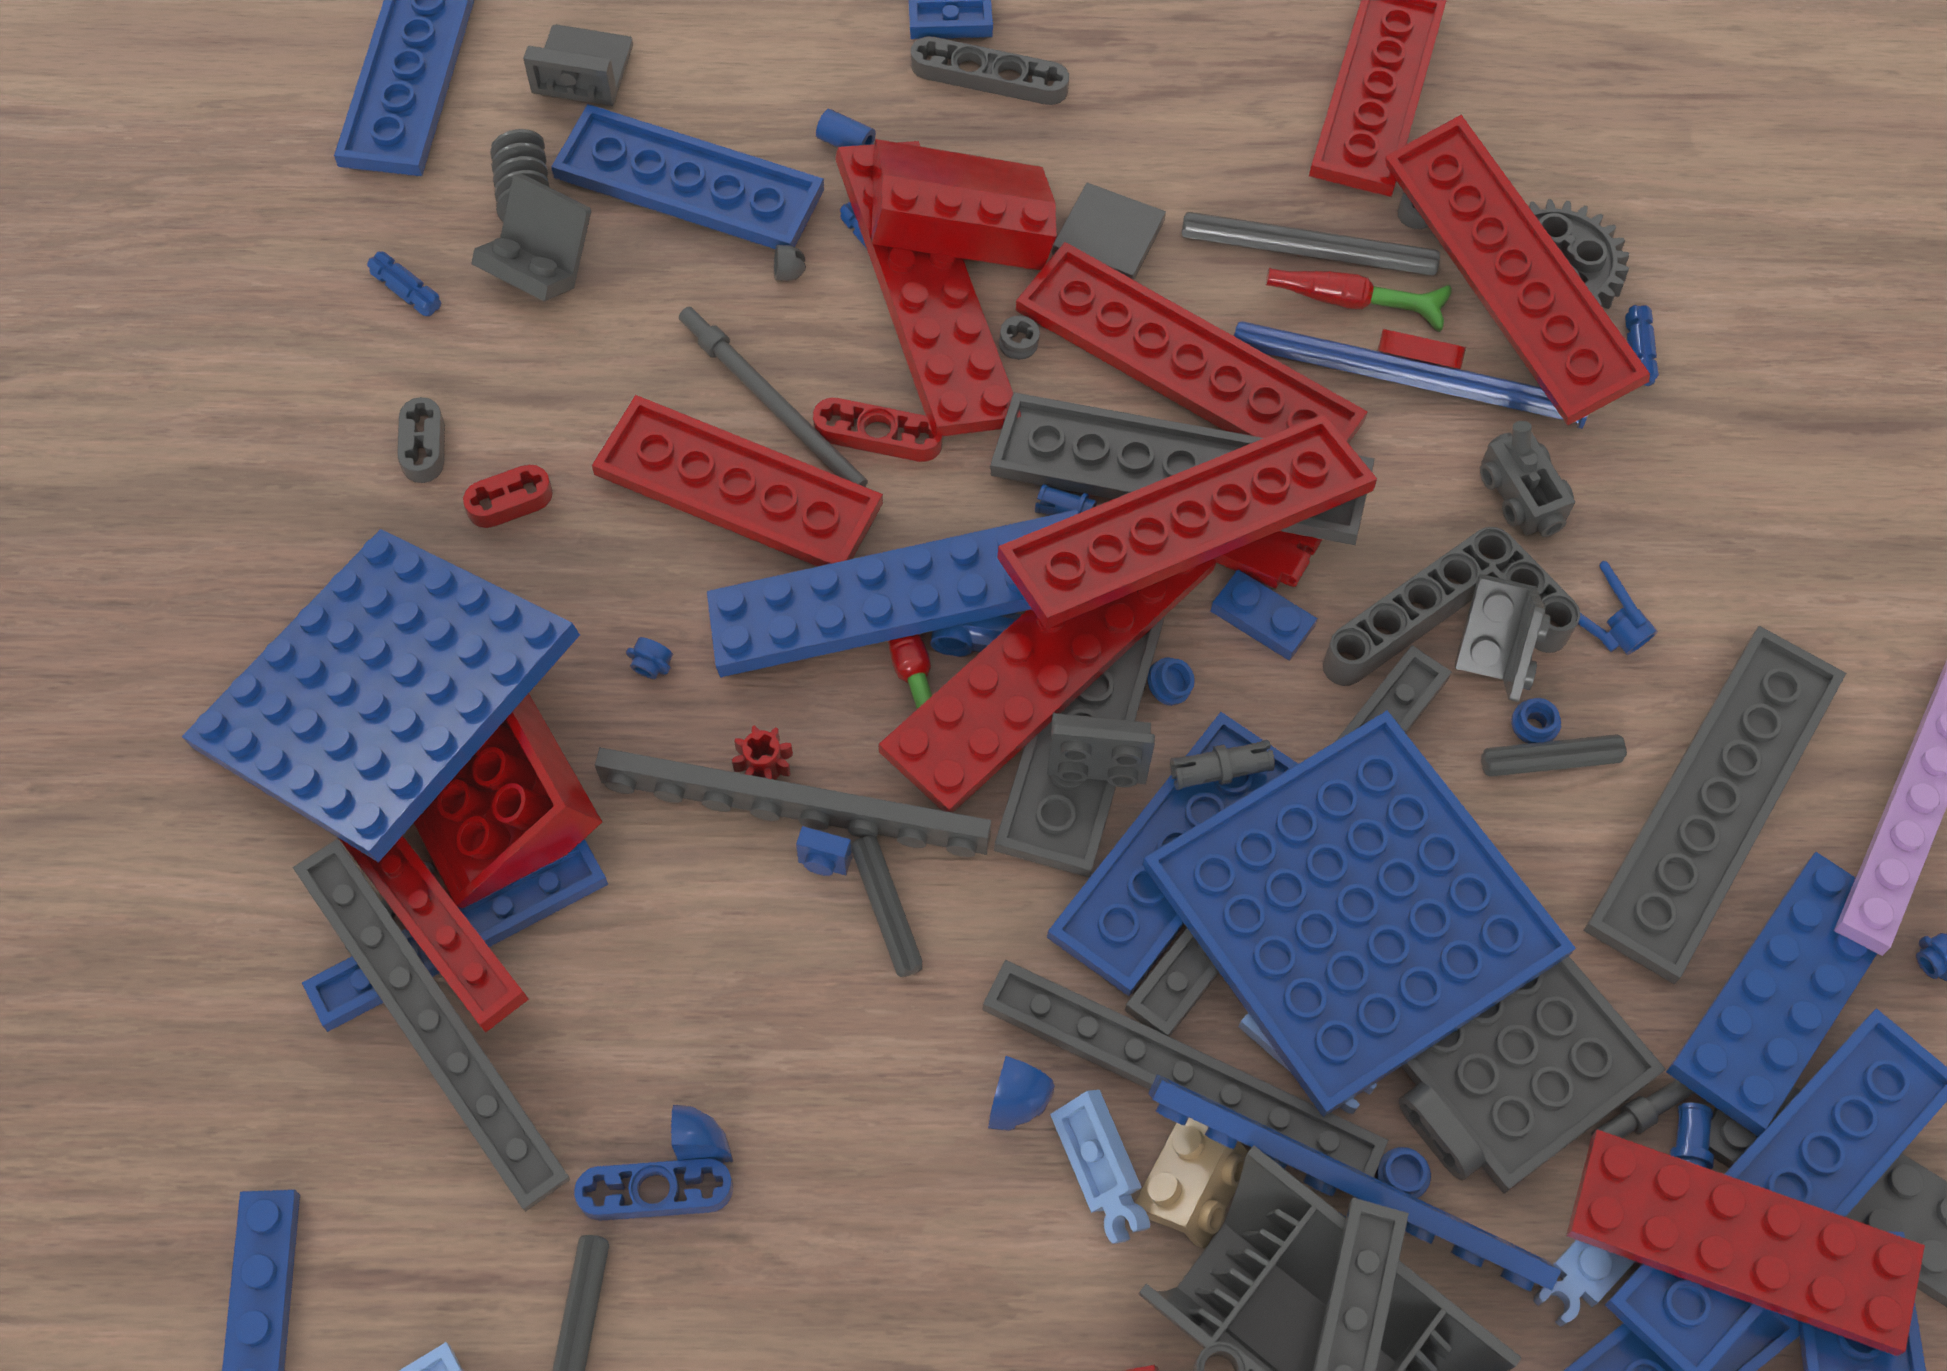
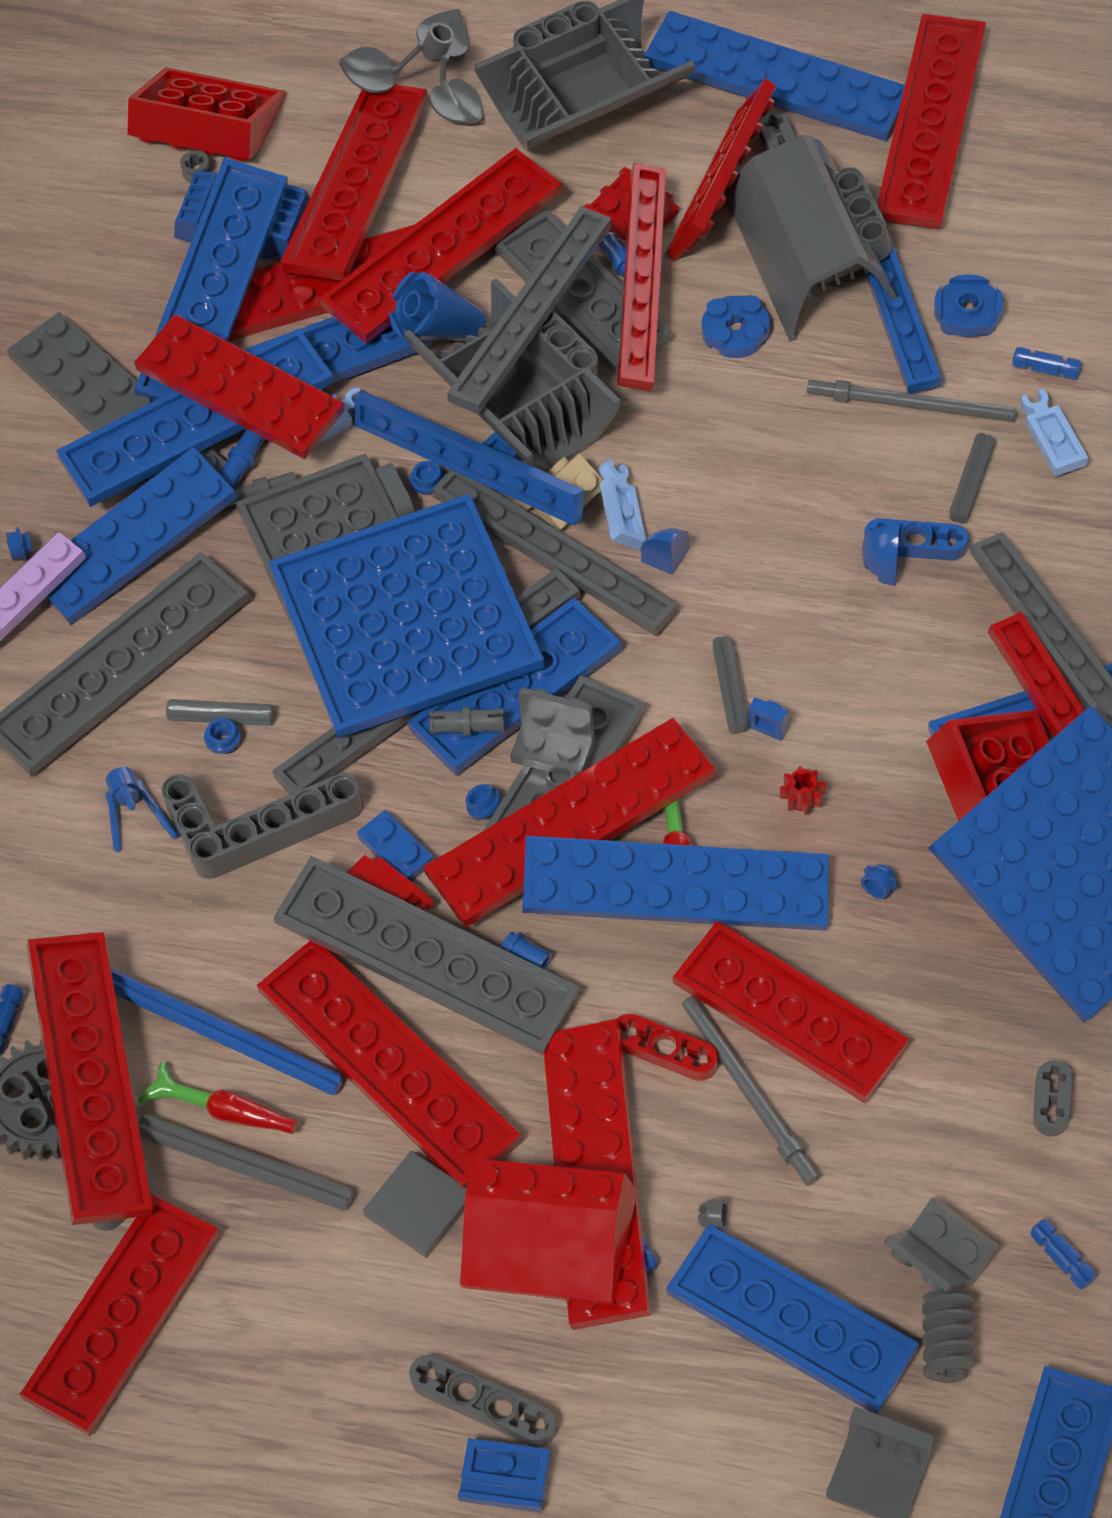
camera: 160 degrees left, 5 degrees down
red beam [463,464,553,528] -> none
dark grey plate [594,747,991,857] -> none
blue piece [816,109,876,148] -> none
red plate [997,414,1377,629] -> none
dark grey bush [999,315,1040,360] -> none
red beam [1377,329,1466,369] -> none
dark grey bracket [1454,574,1550,702] -> none
dark grey brick [1480,421,1575,537] -> none

